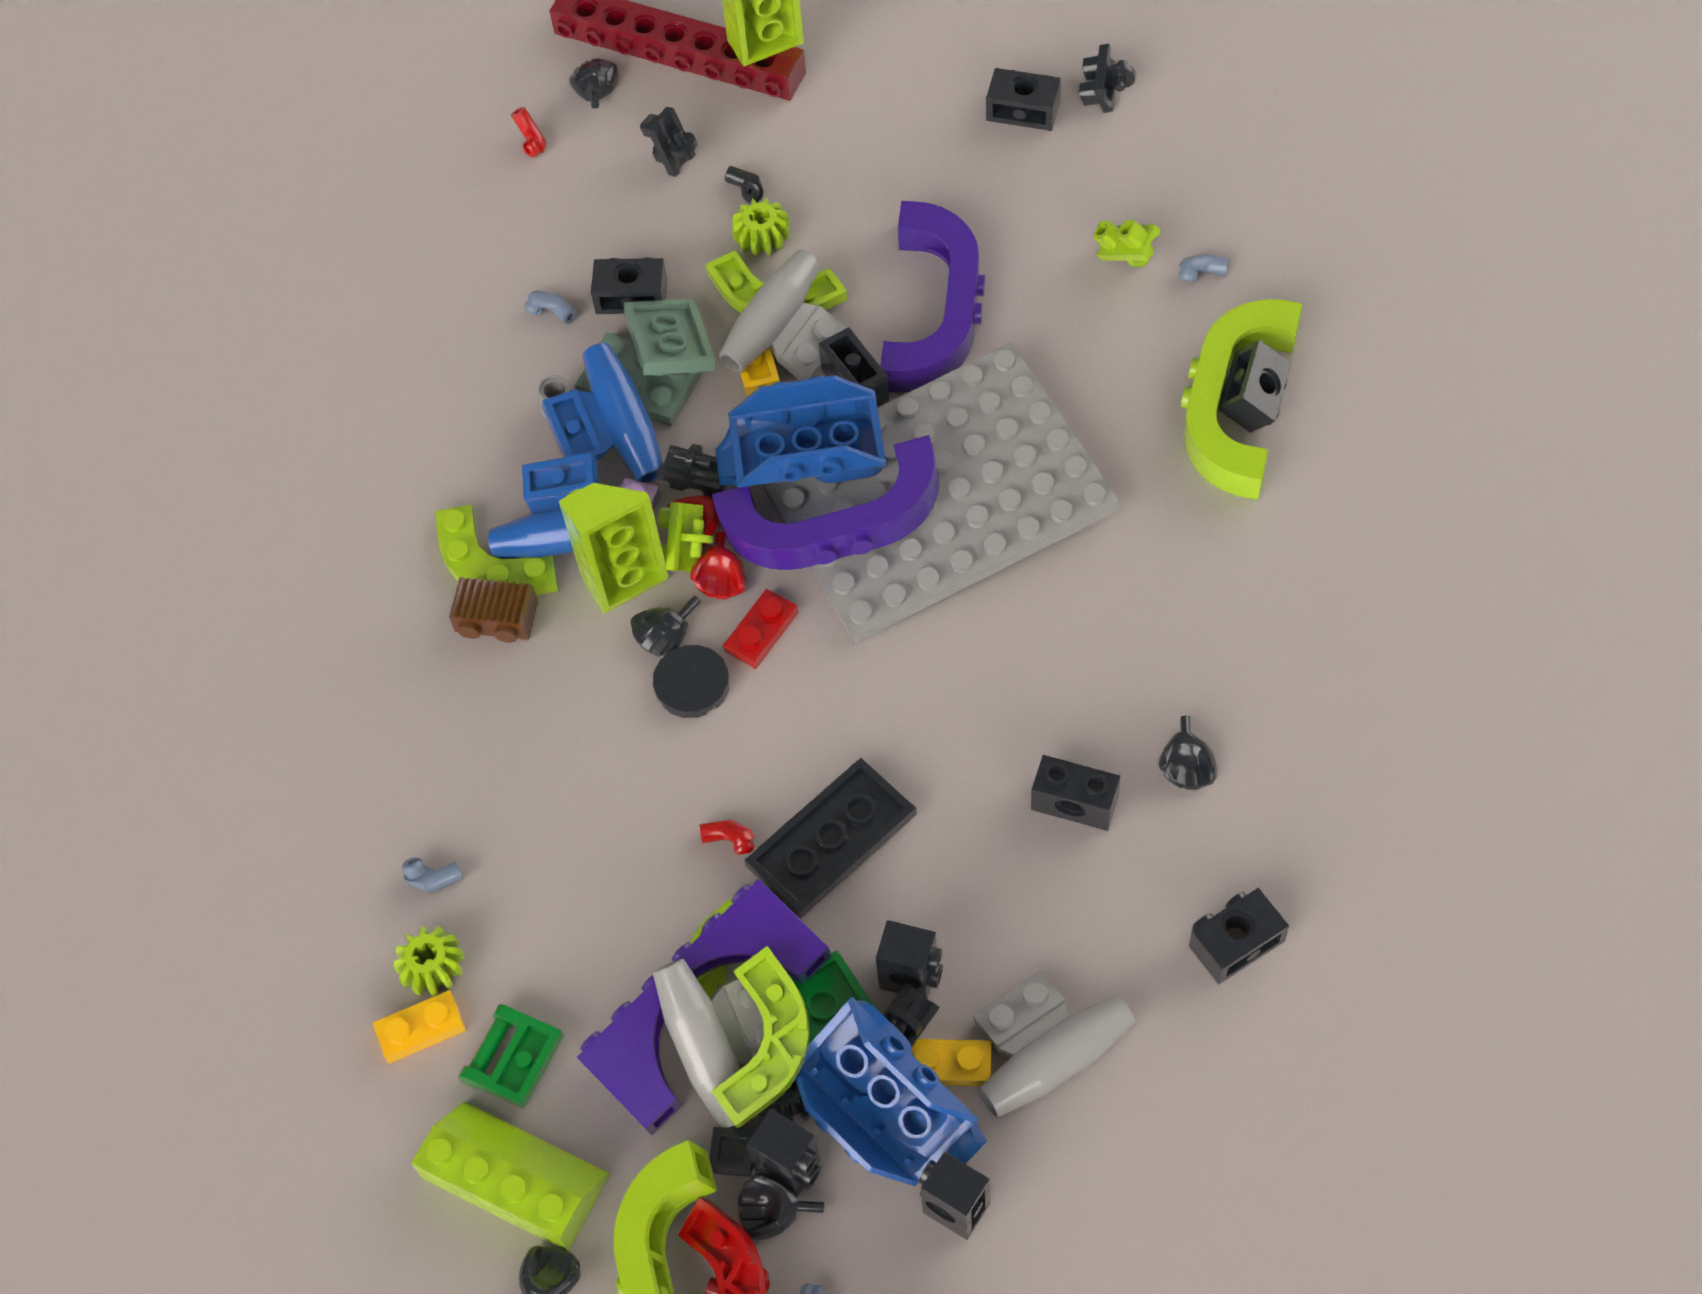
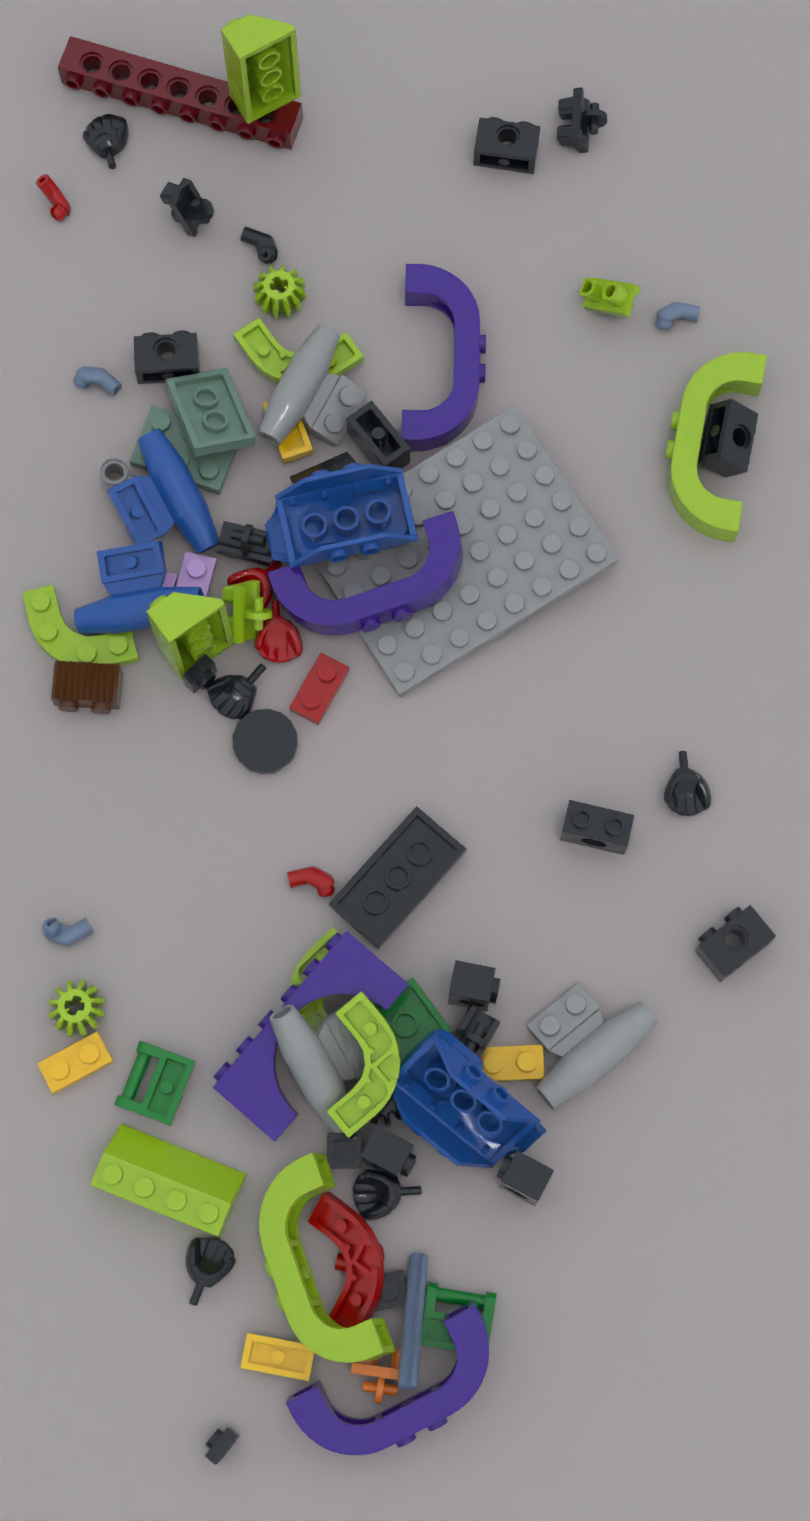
camera: 10 degrees left, 15 degrees up
none -> black plate [182,654,217,694]

